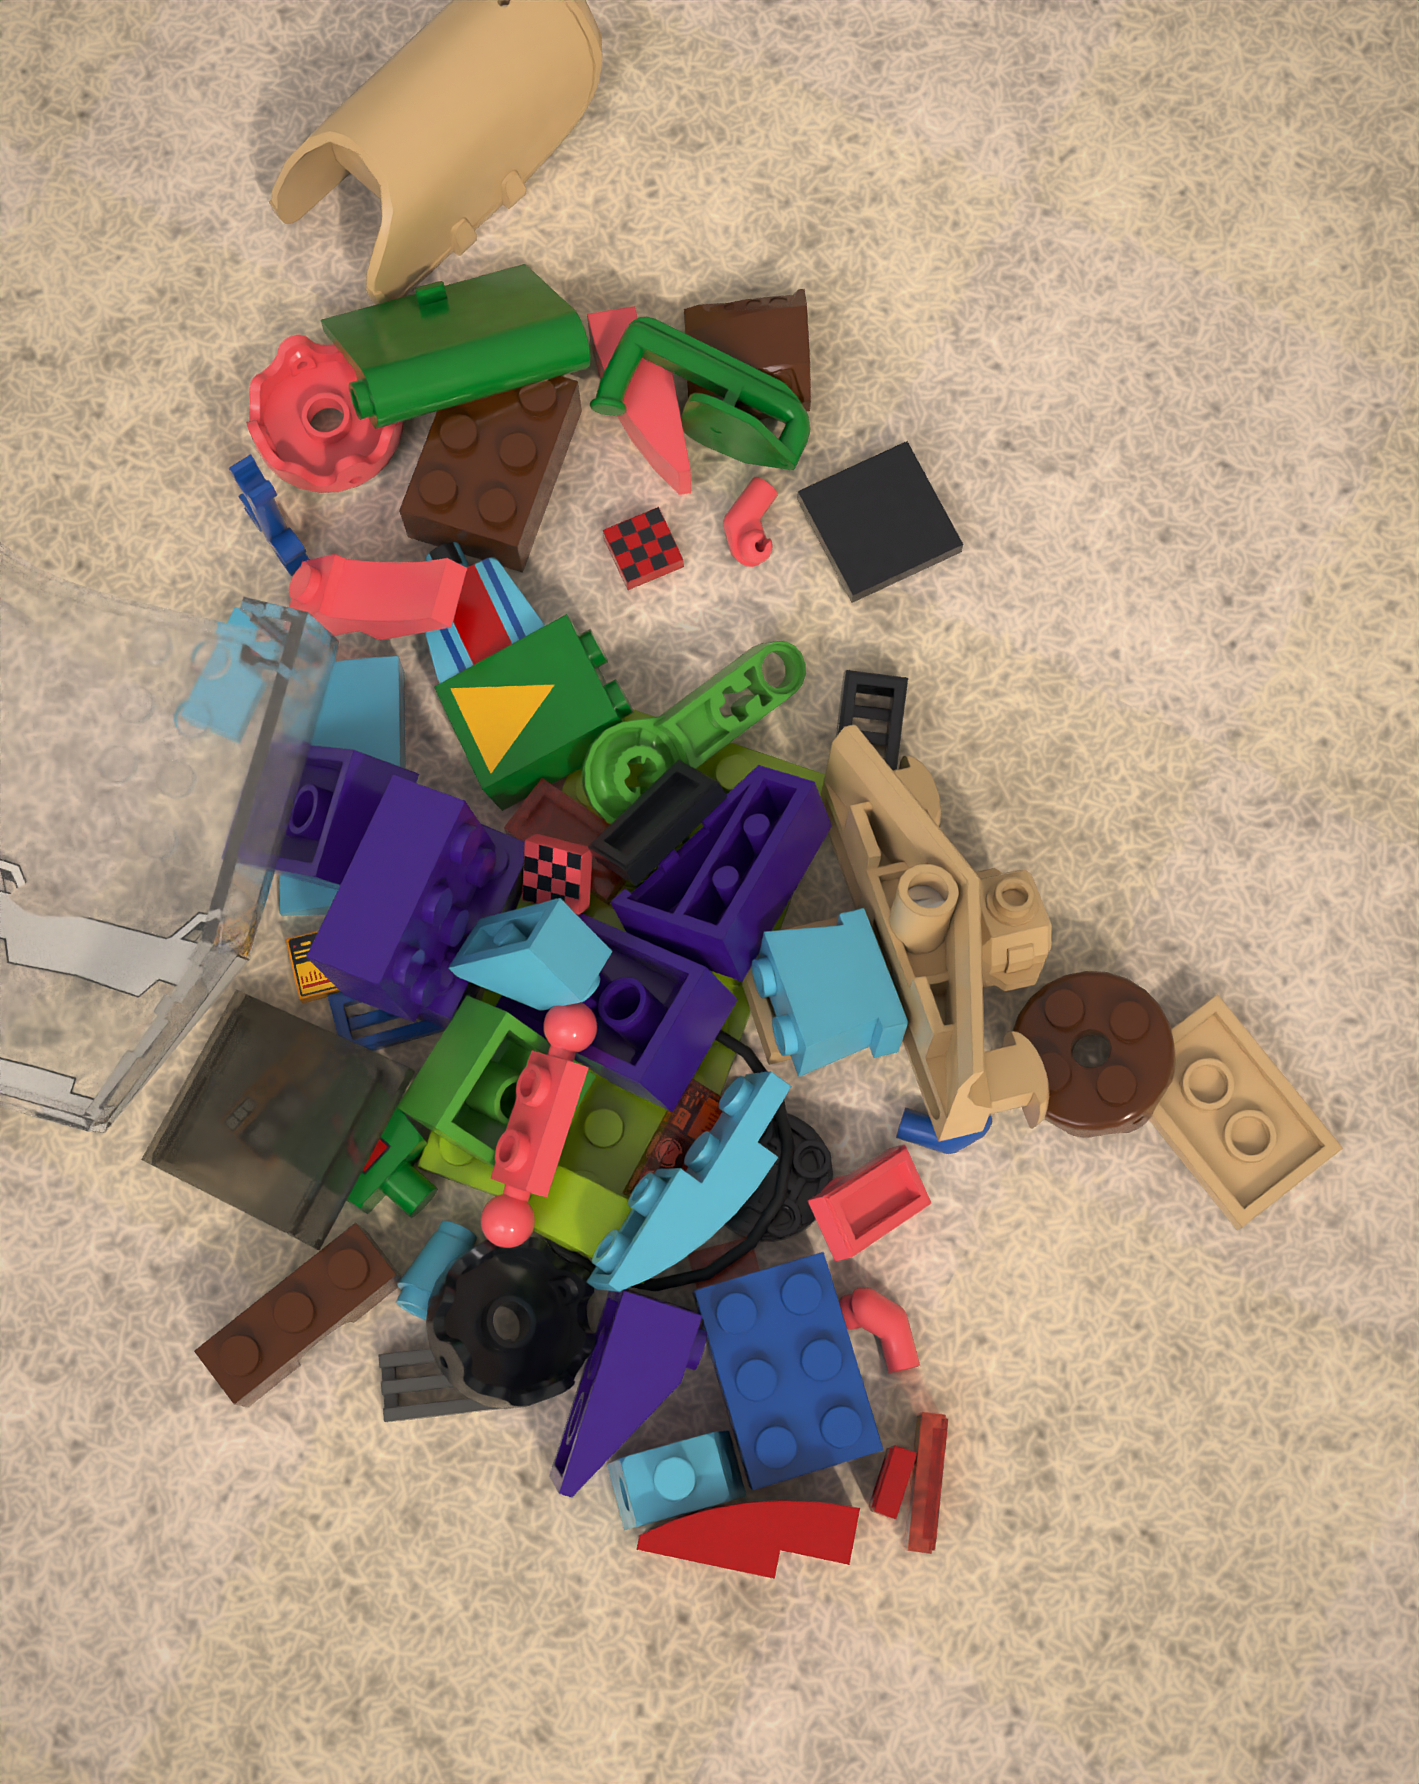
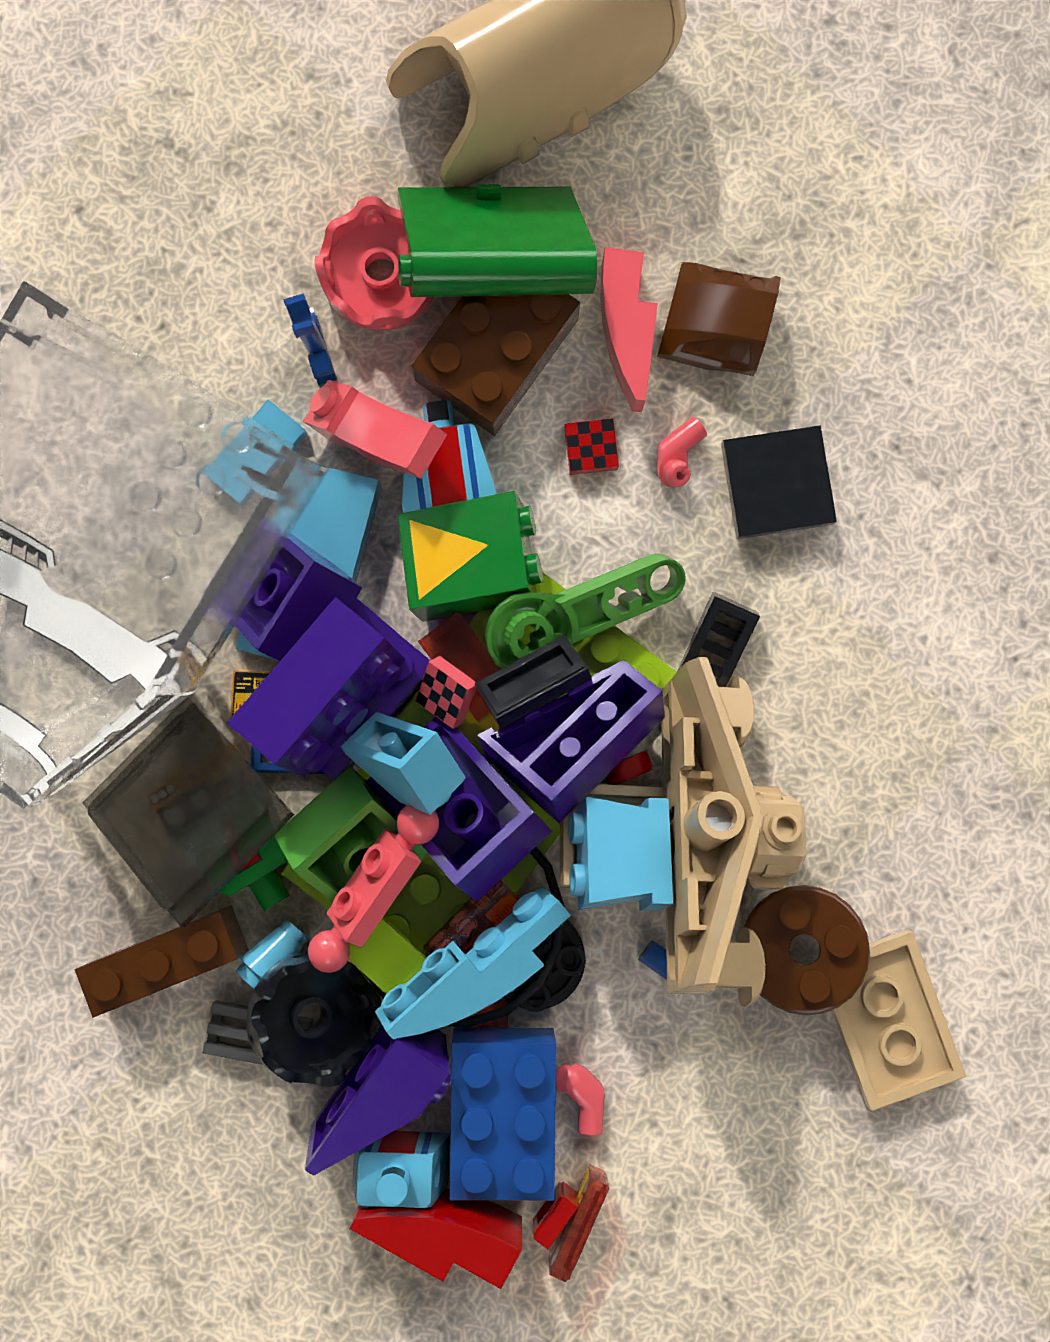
camera: 15 degrees right, 10 degrees up
green piece [590,317,811,470] -> none
coral tile [808,1144,932,1262] -> none
none -> red tile [605,750,654,785]

